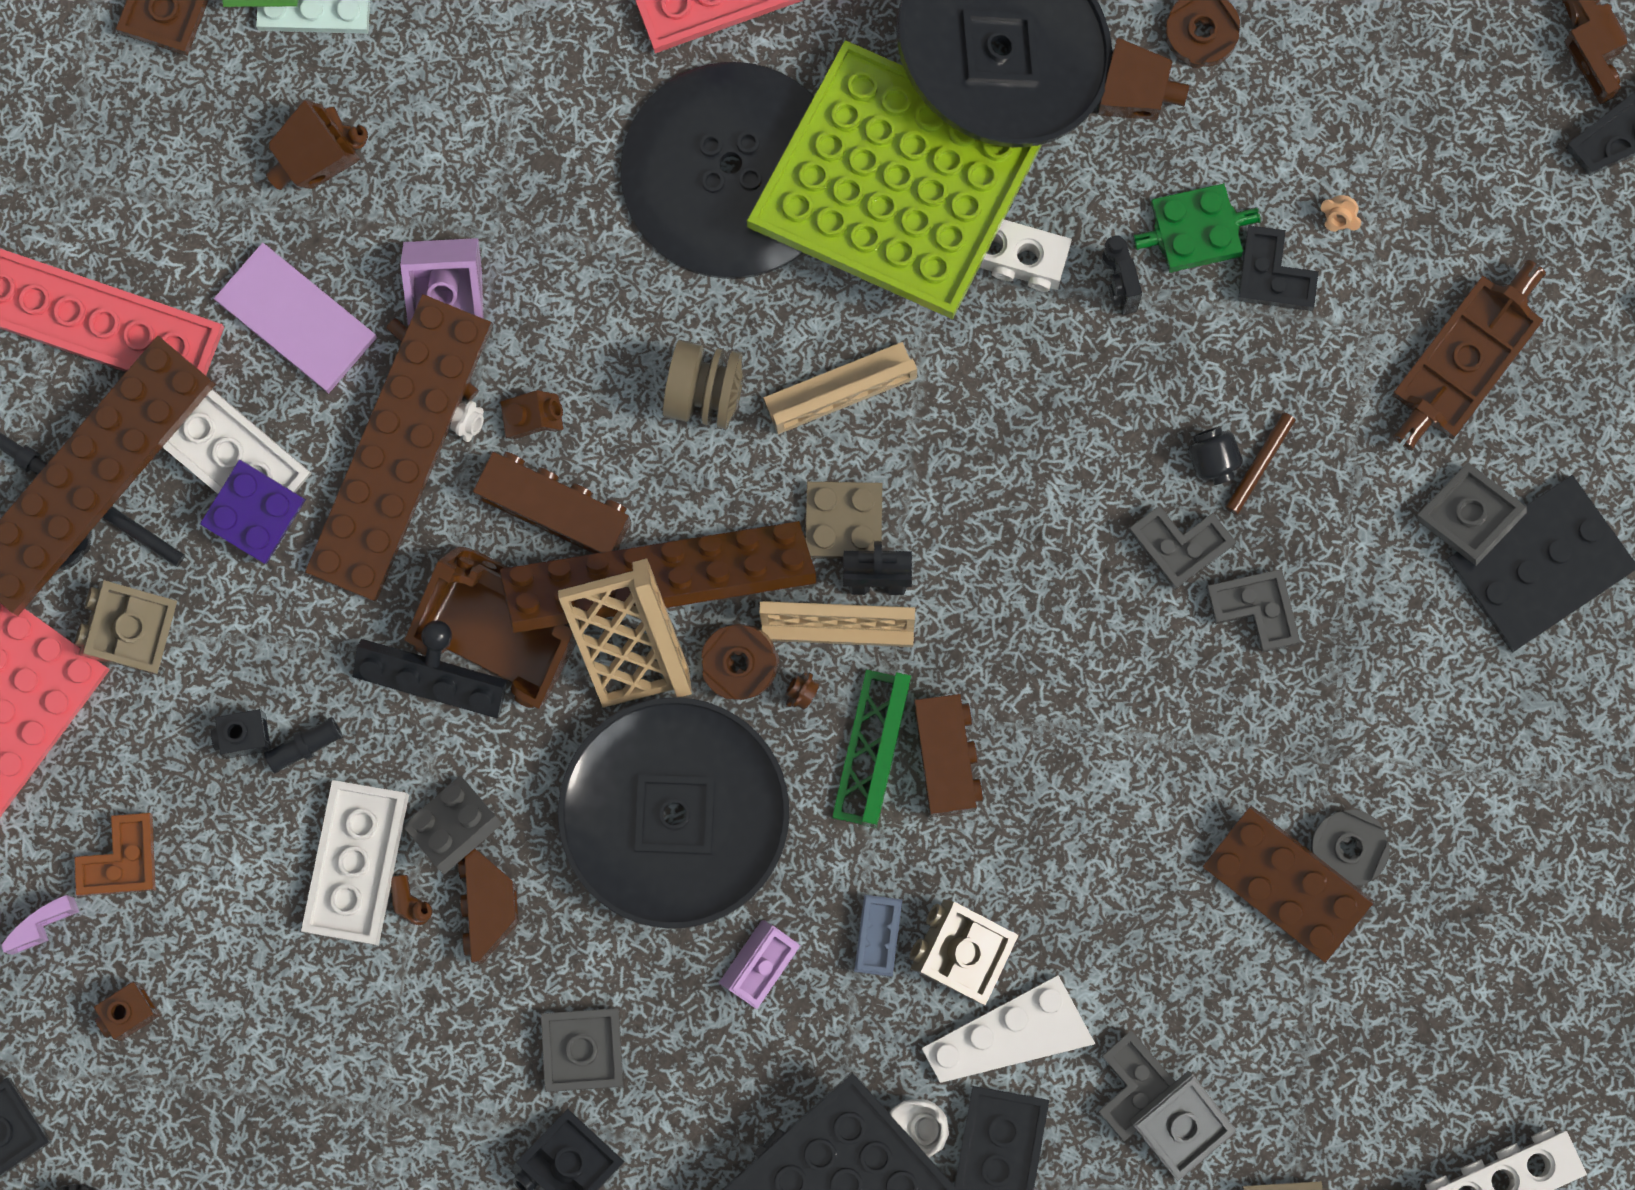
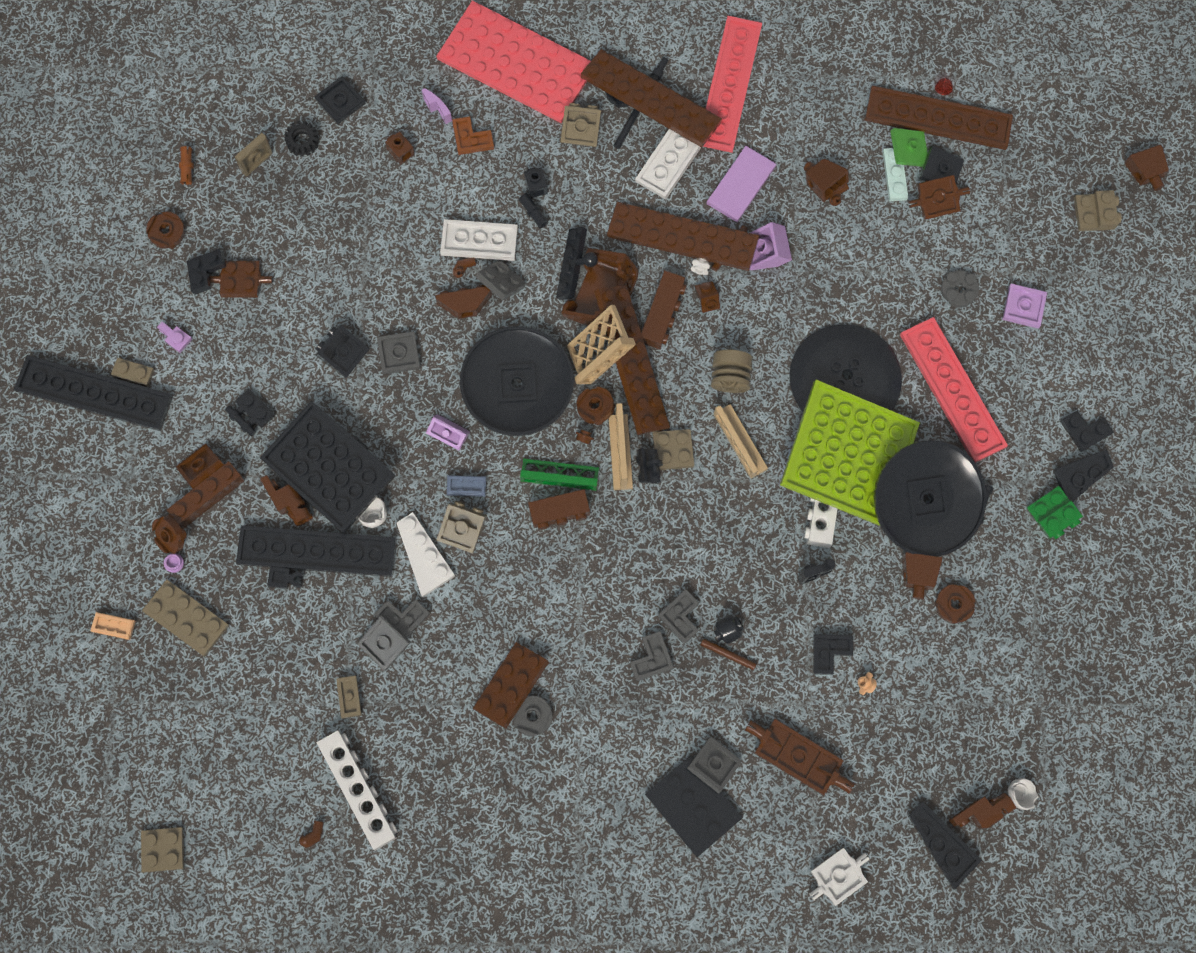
camera: 75 degrees right, 5 degrees down
dark purple plate [200,459,306,564] -> none
green plate [1133,183,1261,273] -> none

